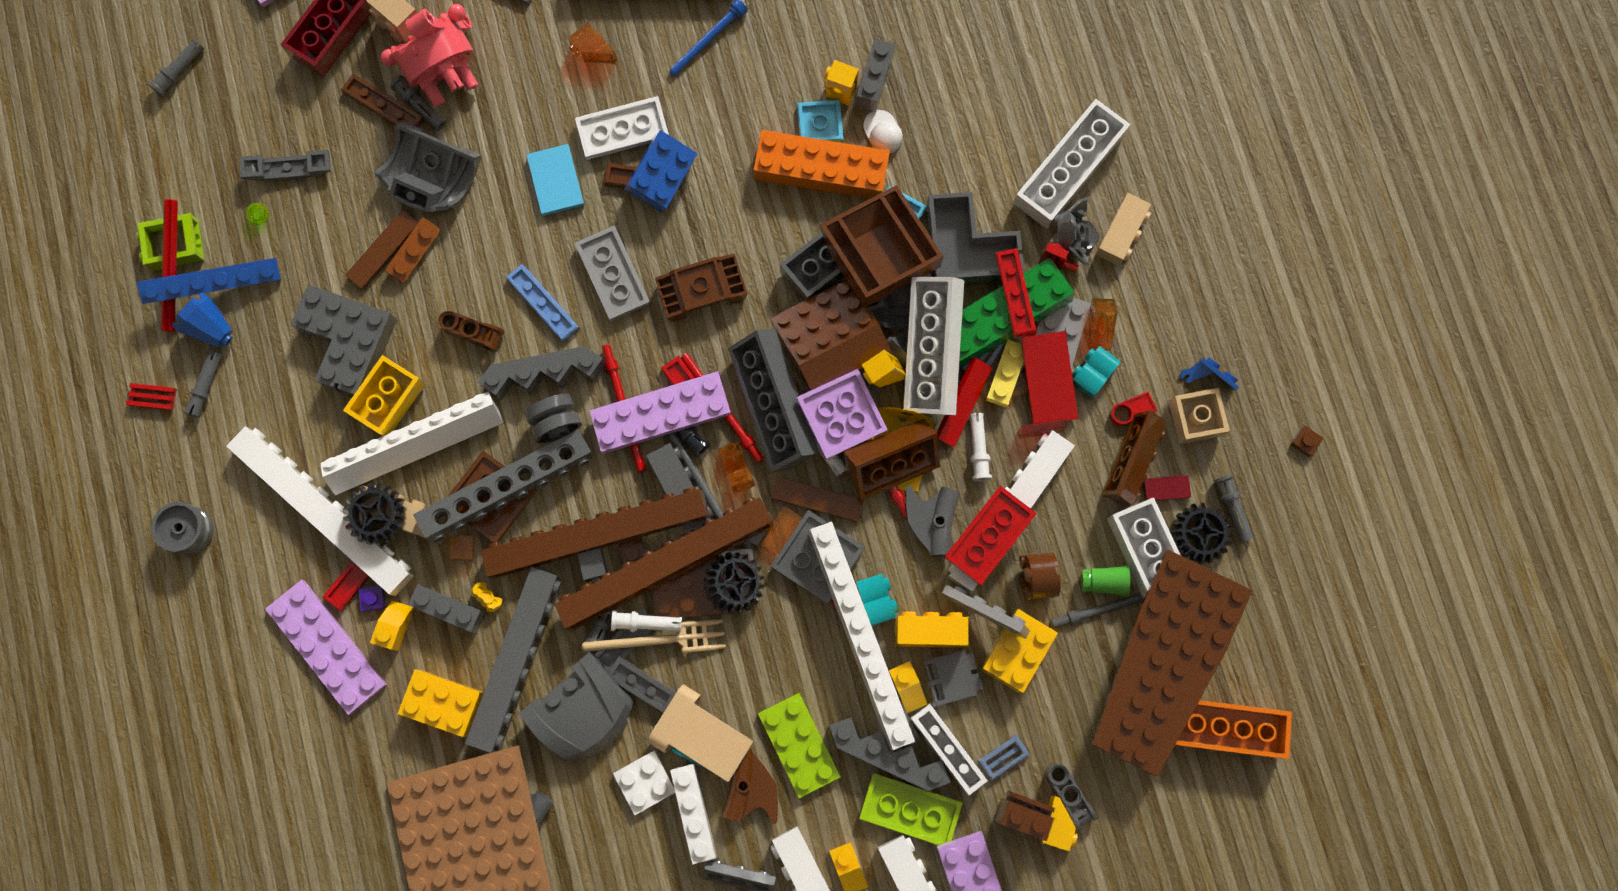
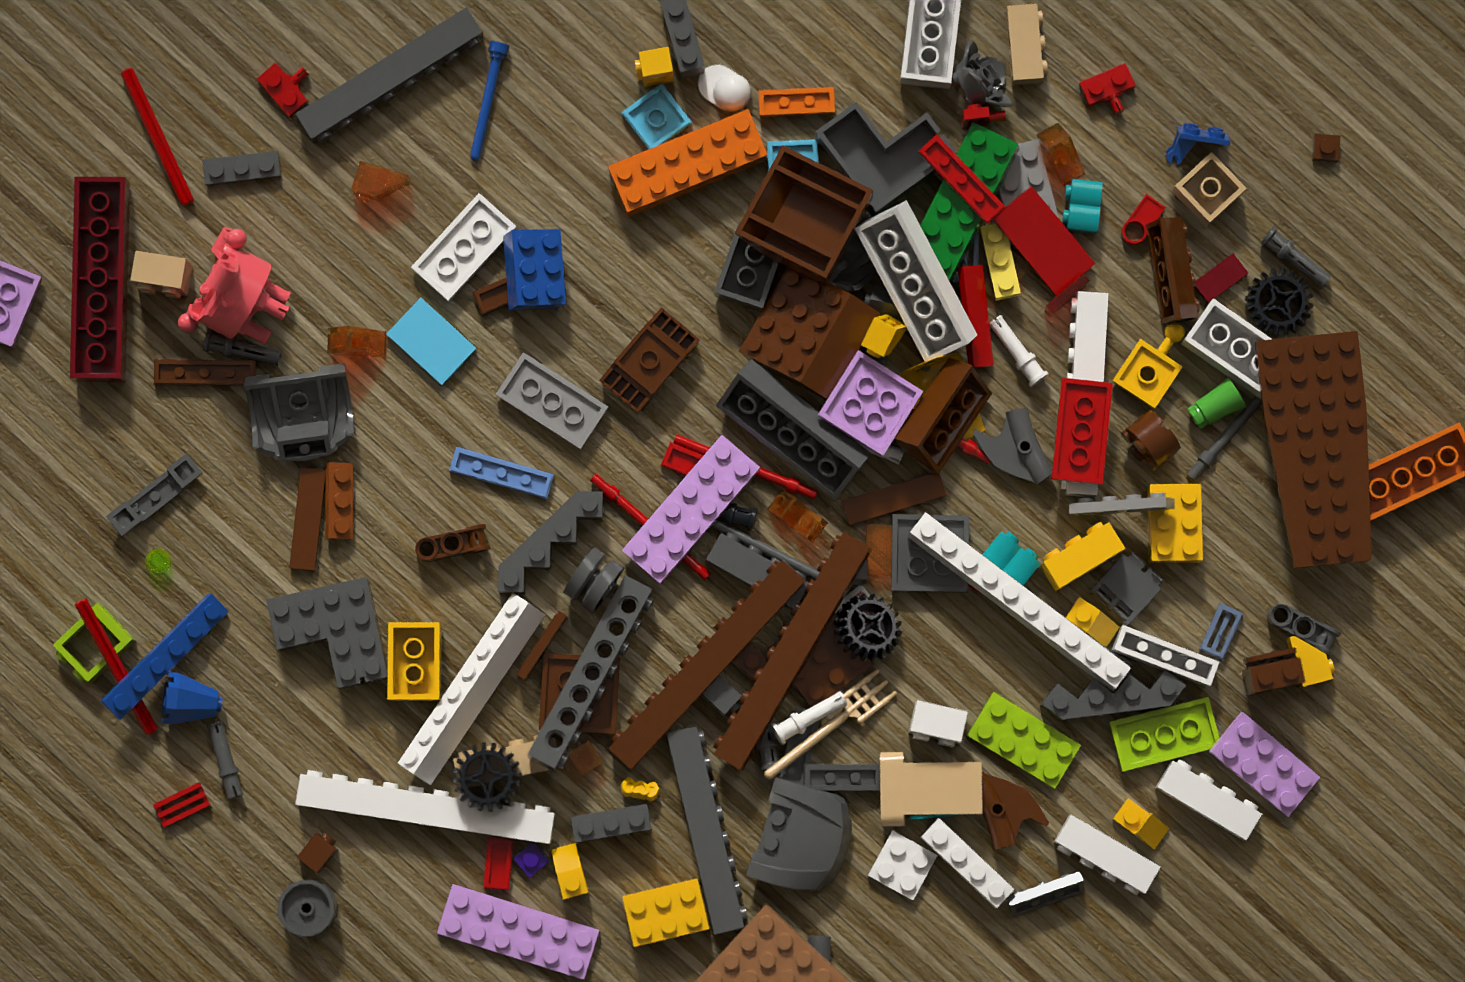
camera: 30 degrees left, 5 degrees up
none -> reddish brown brick [297,832,338,873]
none -> clear orange slope [327,326,387,357]
none -> reddish brown tile [517,611,568,681]
none -> orange plate [758,87,835,117]
none -> white brick [908,700,968,748]
none -> red plate [1079,63,1136,115]
none -> yellow plate [1112,322,1185,409]

